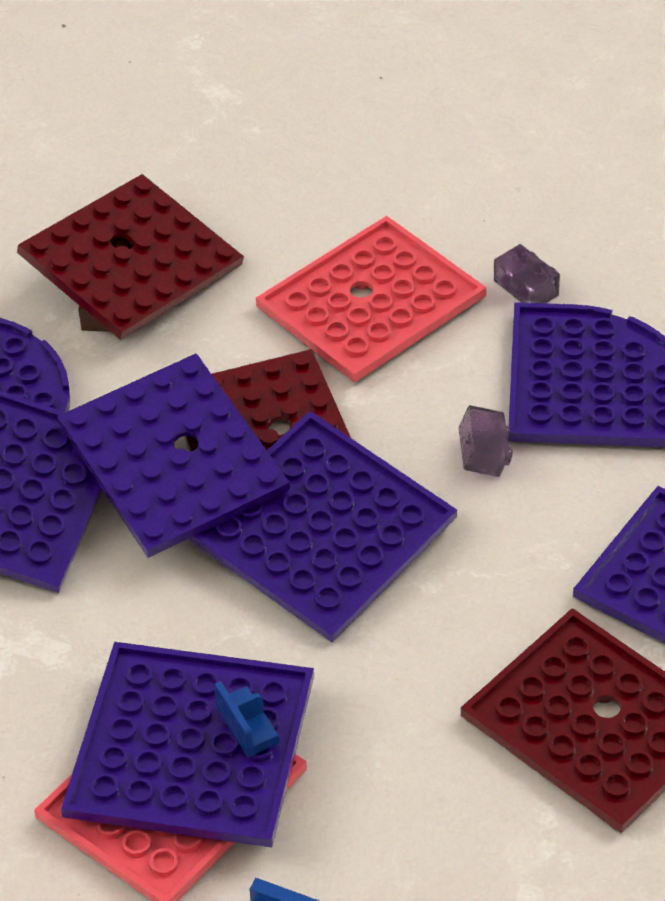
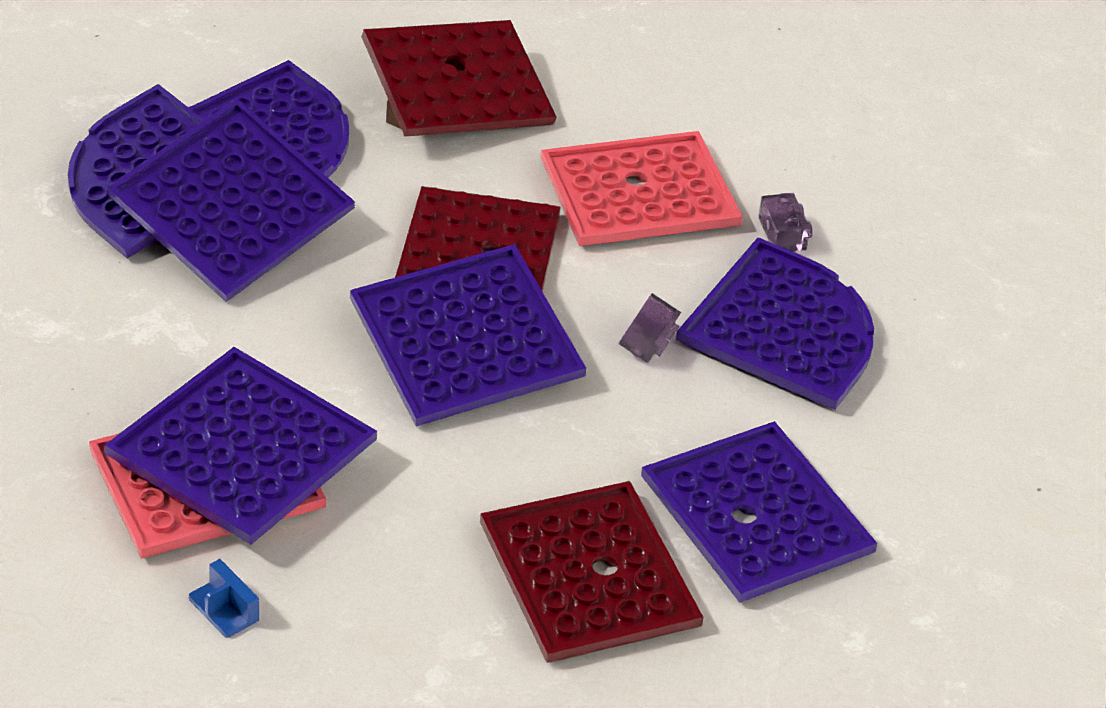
camera: 20 degrees right, 5 degrees down
dark purple plate [58,353,290,558] -> none
blue panel [214,681,279,757] -> none

